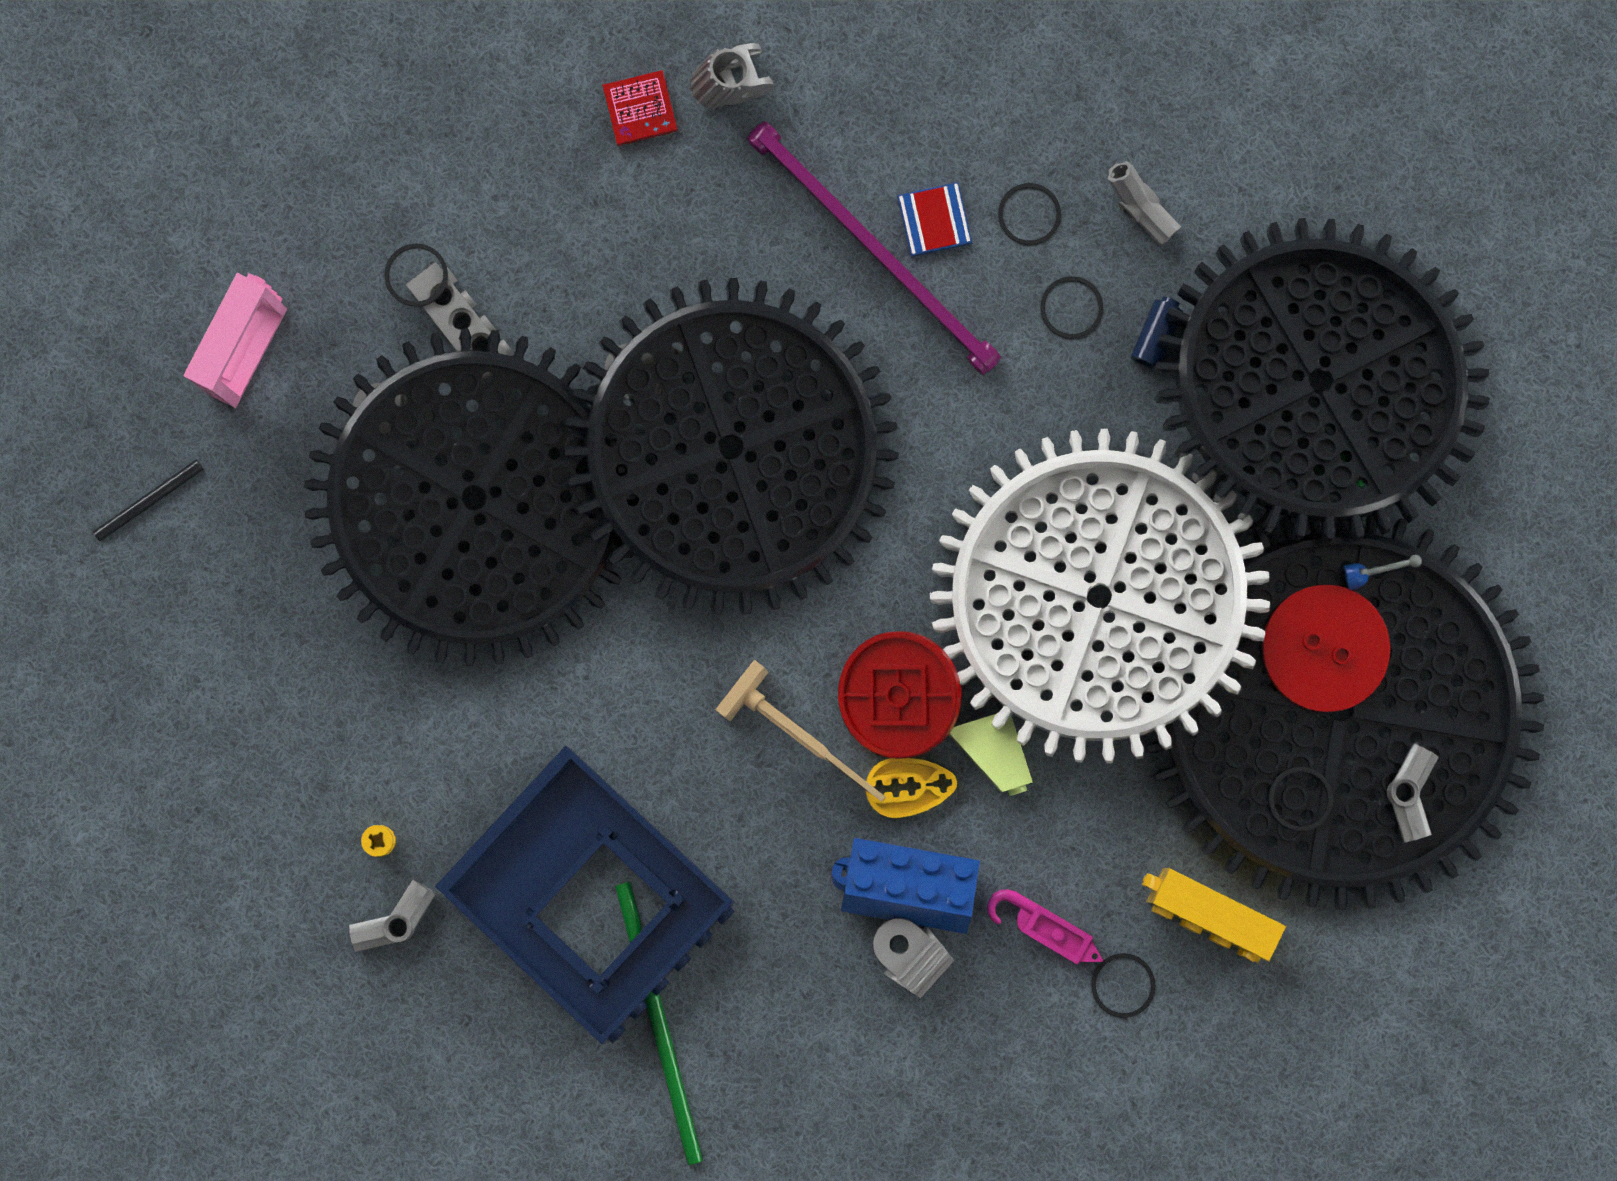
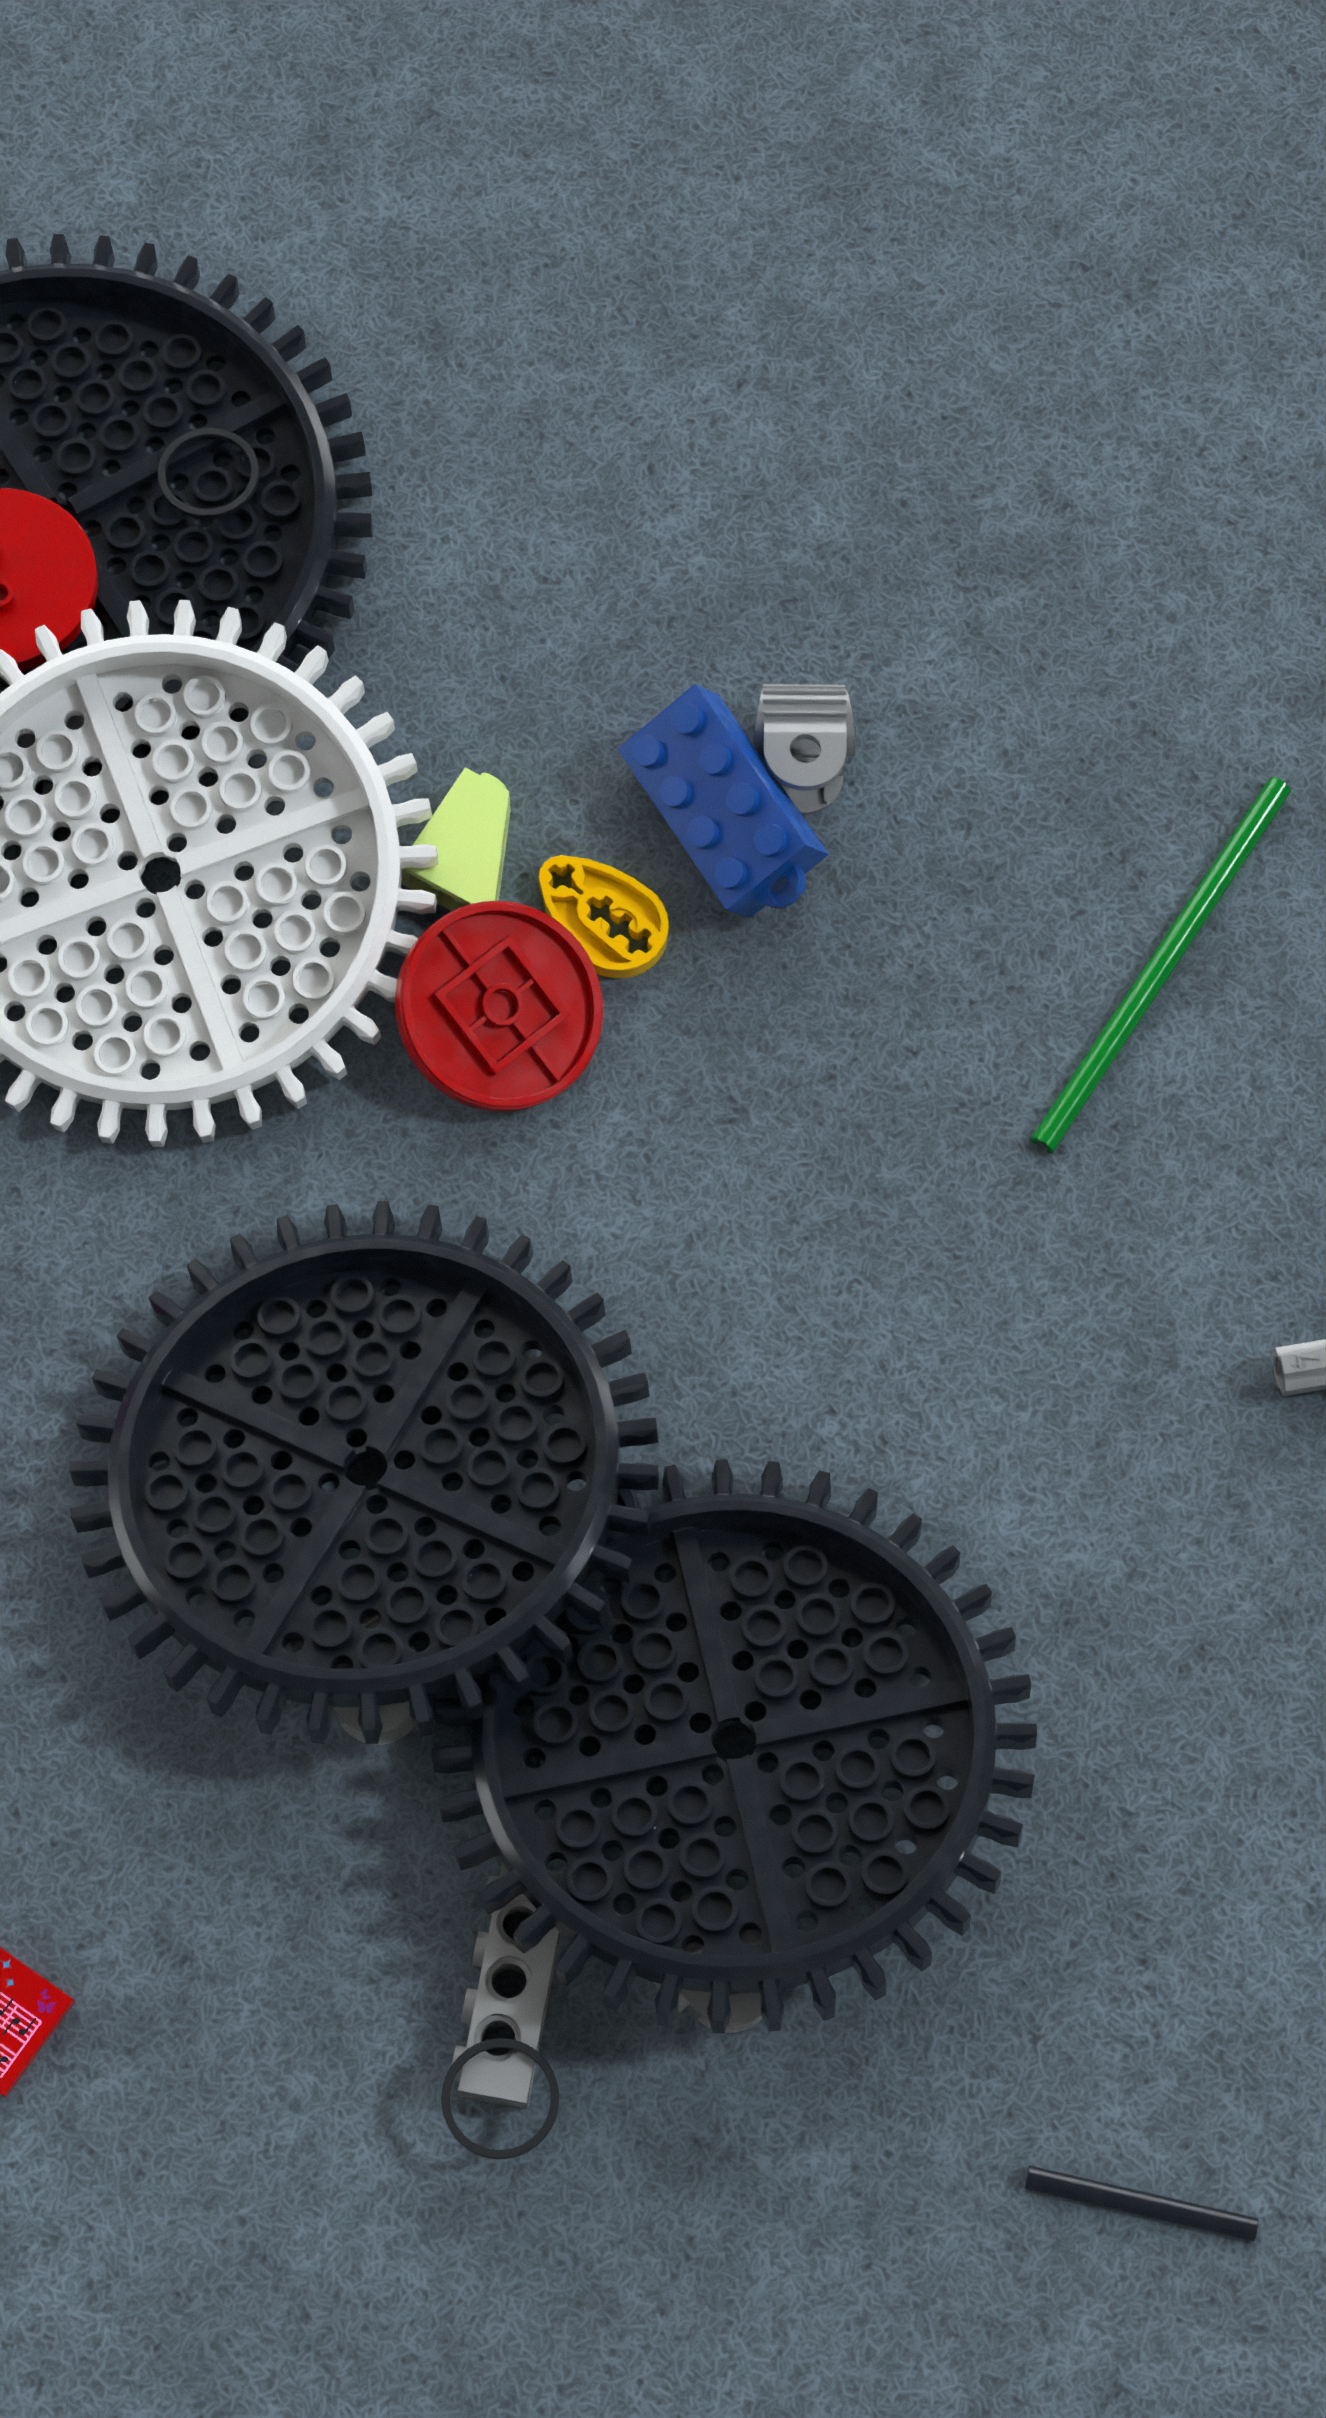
camera: 135 degrees left, 15 degrees down
bright pink window [183,273,287,408] -> none
yellow wheel [361,825,396,857] -> none
dark blue panel [435,745,735,1044] -> none
tan piece [715,660,885,802] -> none
dark pink plate [987,889,1103,964] -> none
black piece [1091,953,1156,1018] -> none
yellow piece [1142,868,1286,963] -> none
light grey piece [1387,744,1438,843] -> none

